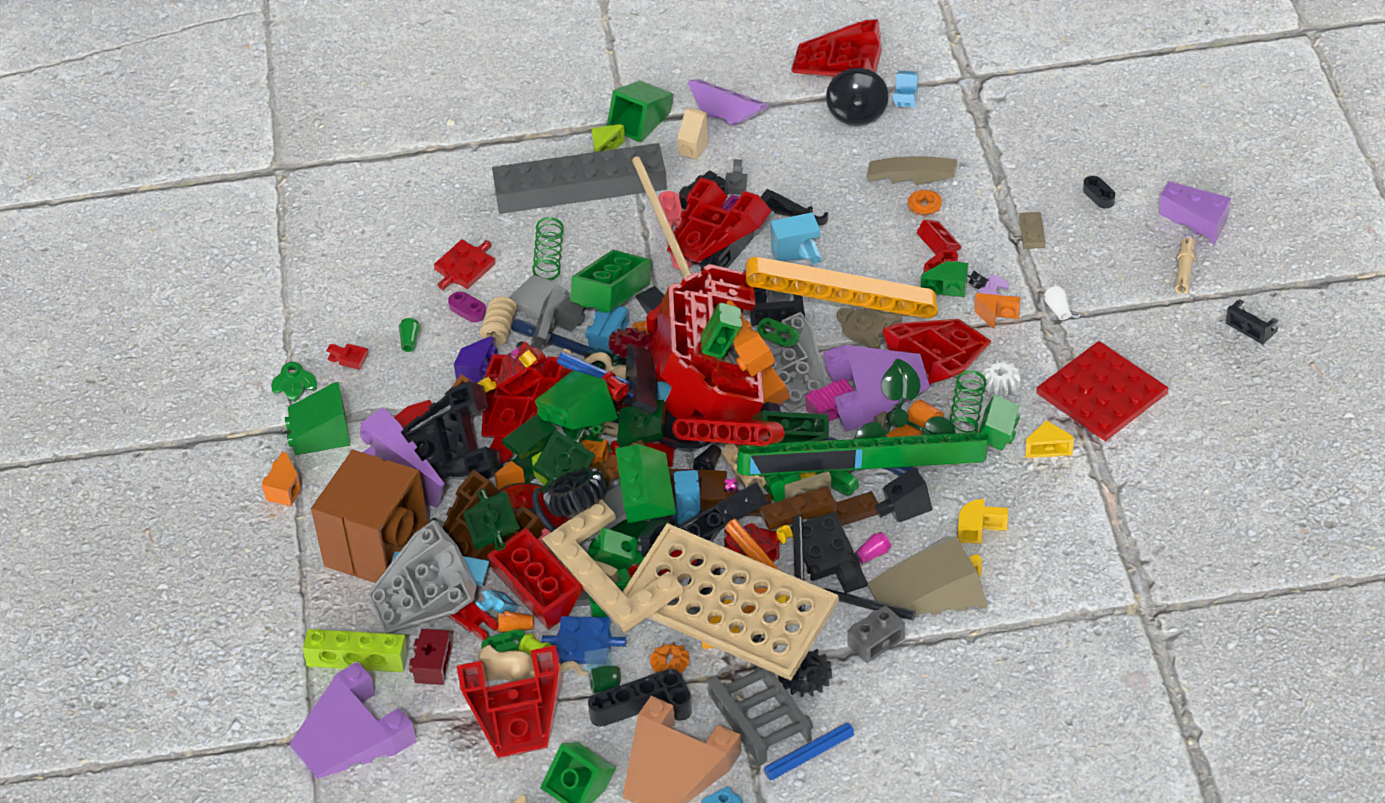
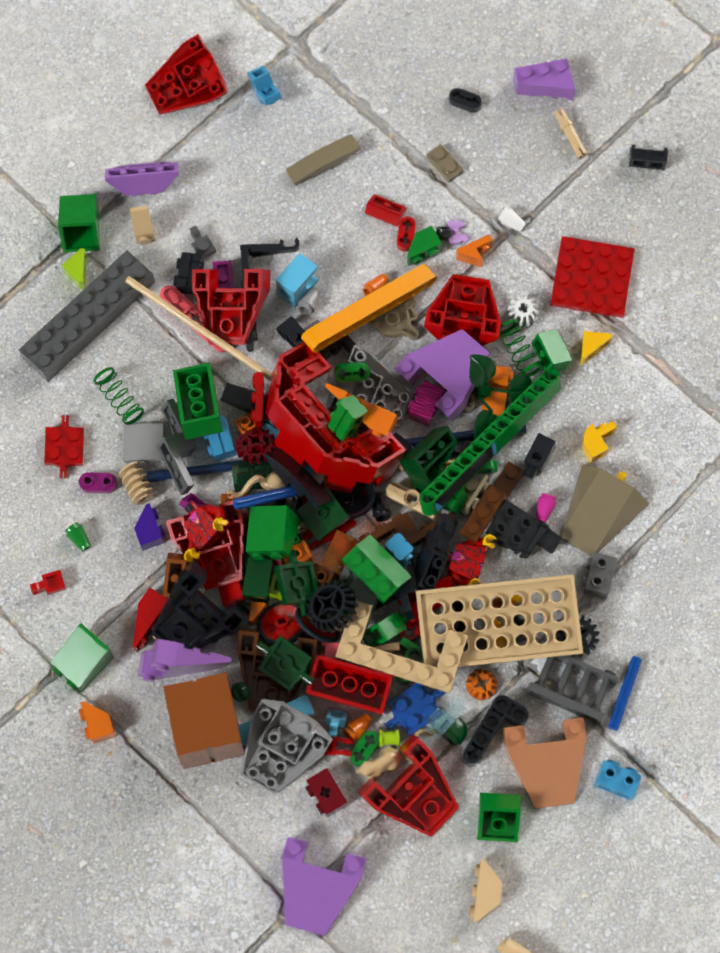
camera: 40 degrees left, 25 degrees up
green plate [271,362,317,402] -> none
lime brick [302,629,408,673] -> none
red bush [601,371,630,401] -> none
red beam [672,416,784,446] -> none
dark pink axle [724,477,740,493] -> none
orange axle [725,519,780,571] -> none
black piece [793,516,805,612] -> none
black bar [824,588,916,621] -> none
black dish [826,68,889,126] -> none
orange gear [907,190,942,217] -> none

